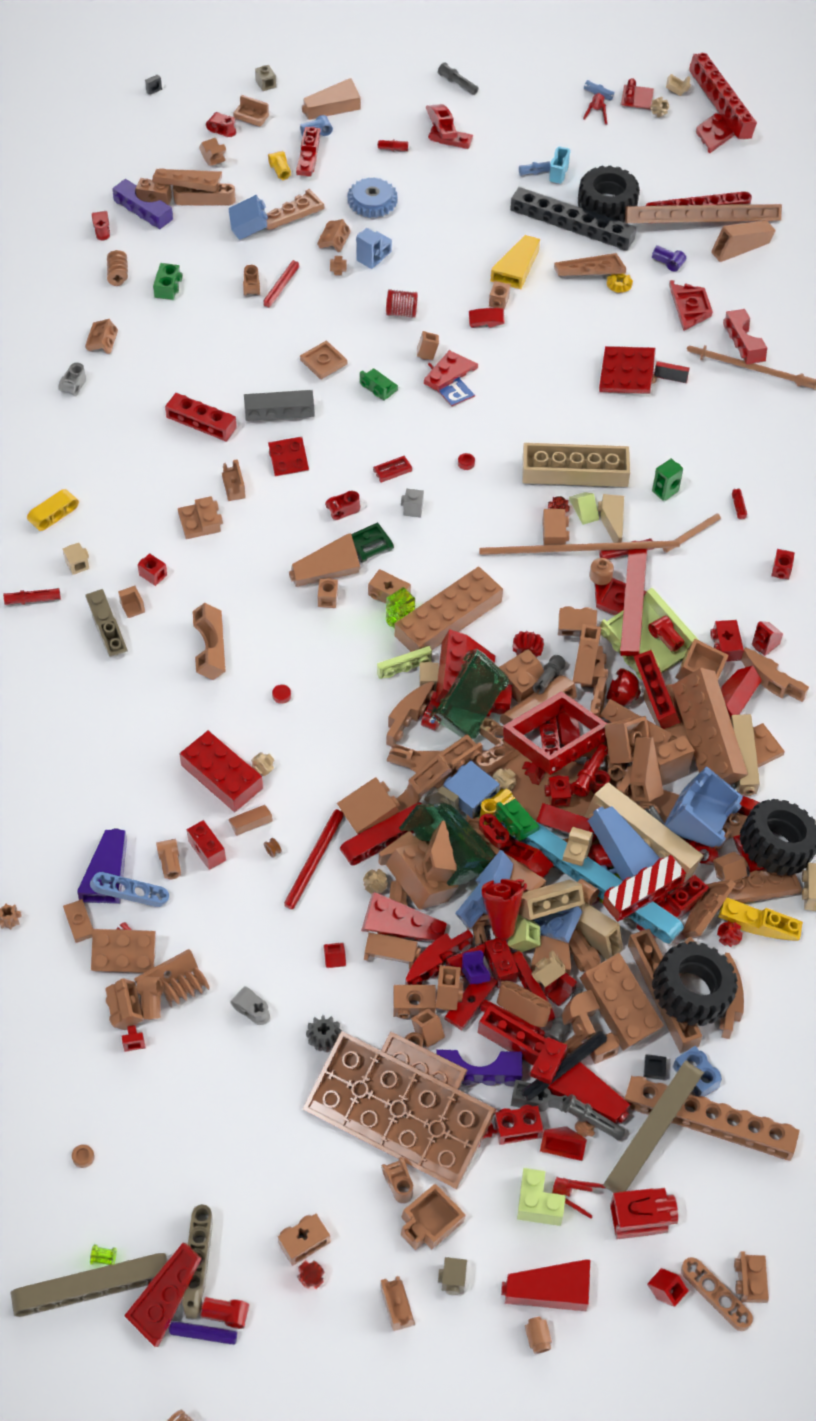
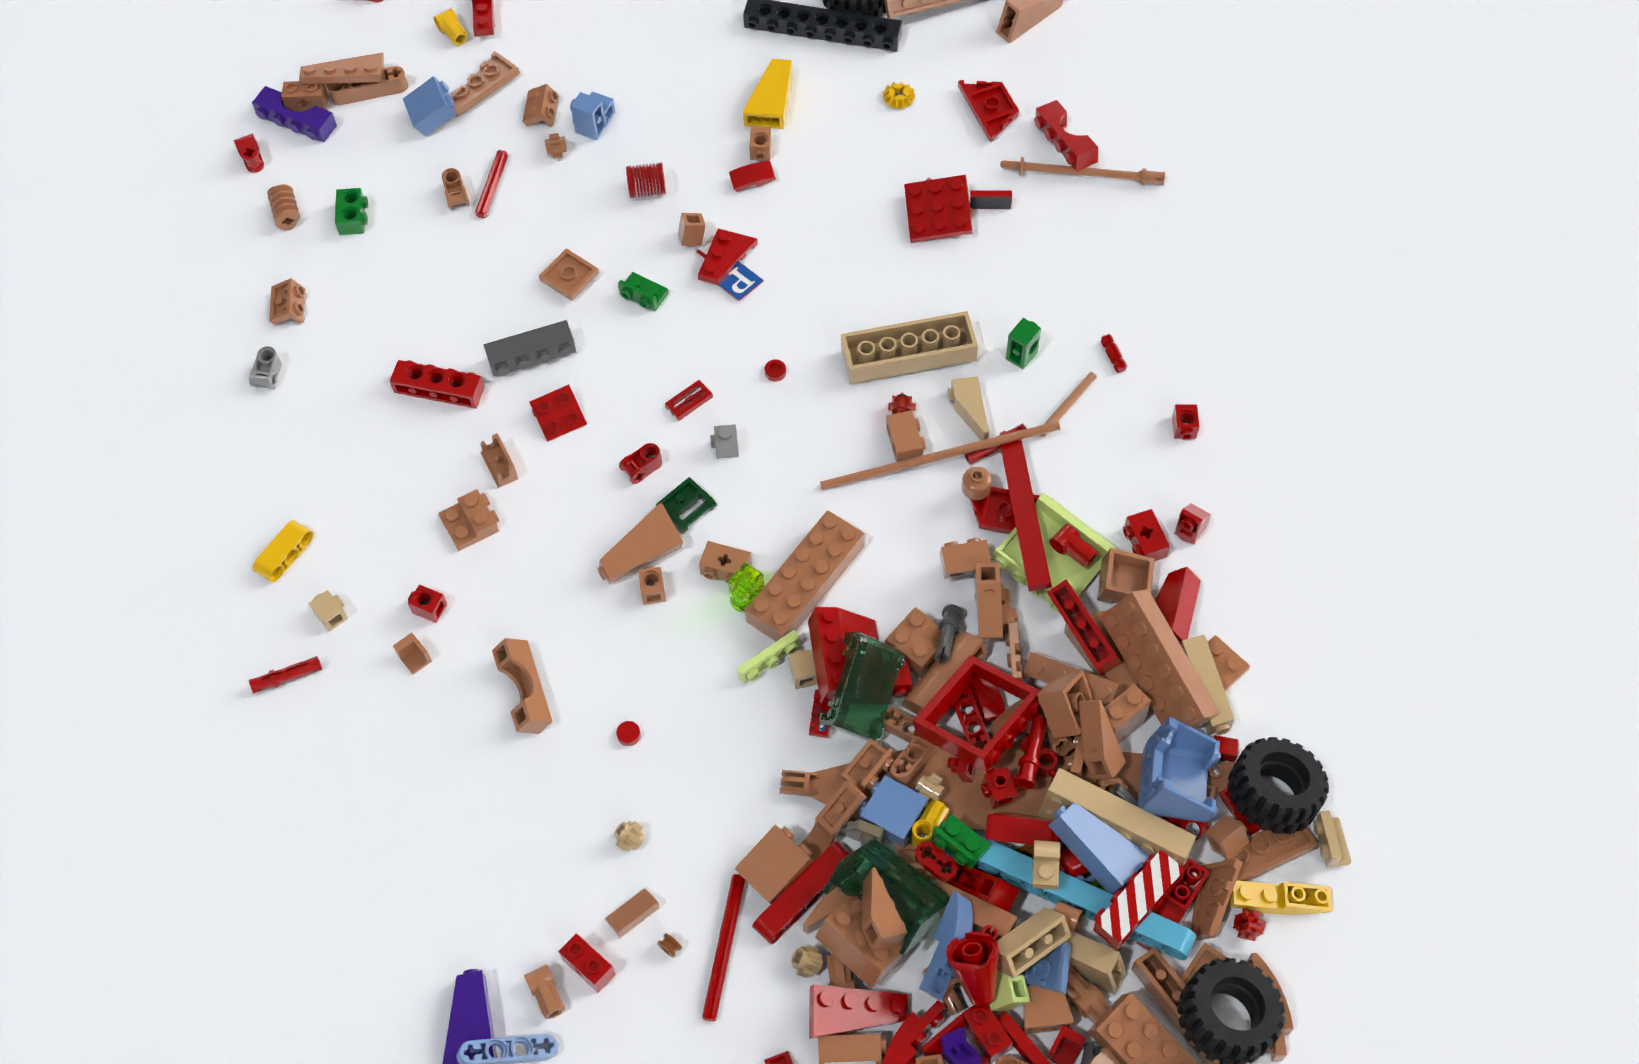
camera: 10 degrees left, 5 degrees up
dark tan slope [85,589,128,657] -> none
red brick [179,730,263,813] -> none
nougat brick [199,137,227,166] -> none
medium blue gear [347,177,398,218] -> none
nougat slope [386,681,436,747] -> none
red gear [512,630,544,658] -> none
tan brick [532,950,565,987] -> none
nougat wing [554,253,626,276] -> none
yellowish green slope [569,492,599,525] -> none
red cylinder [606,668,641,707] -> none
dark purple piece [651,245,687,272] -> none
nougat slope [741,647,809,702] -> none

